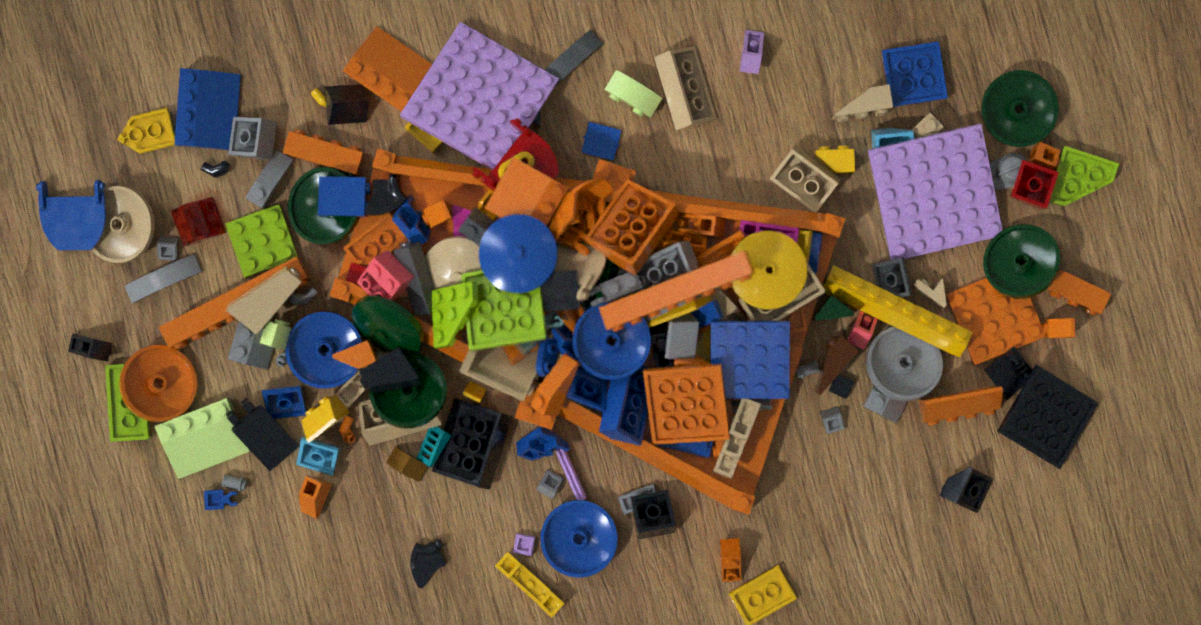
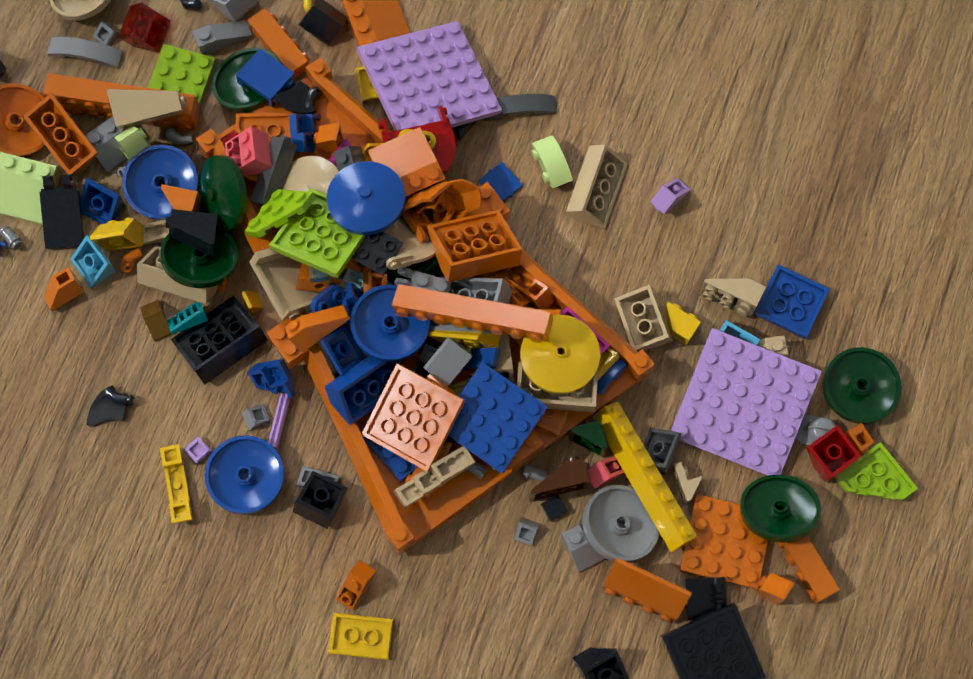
camera: 30 degrees right, 15 degrees down
none -> orange slope [23,93,98,176]

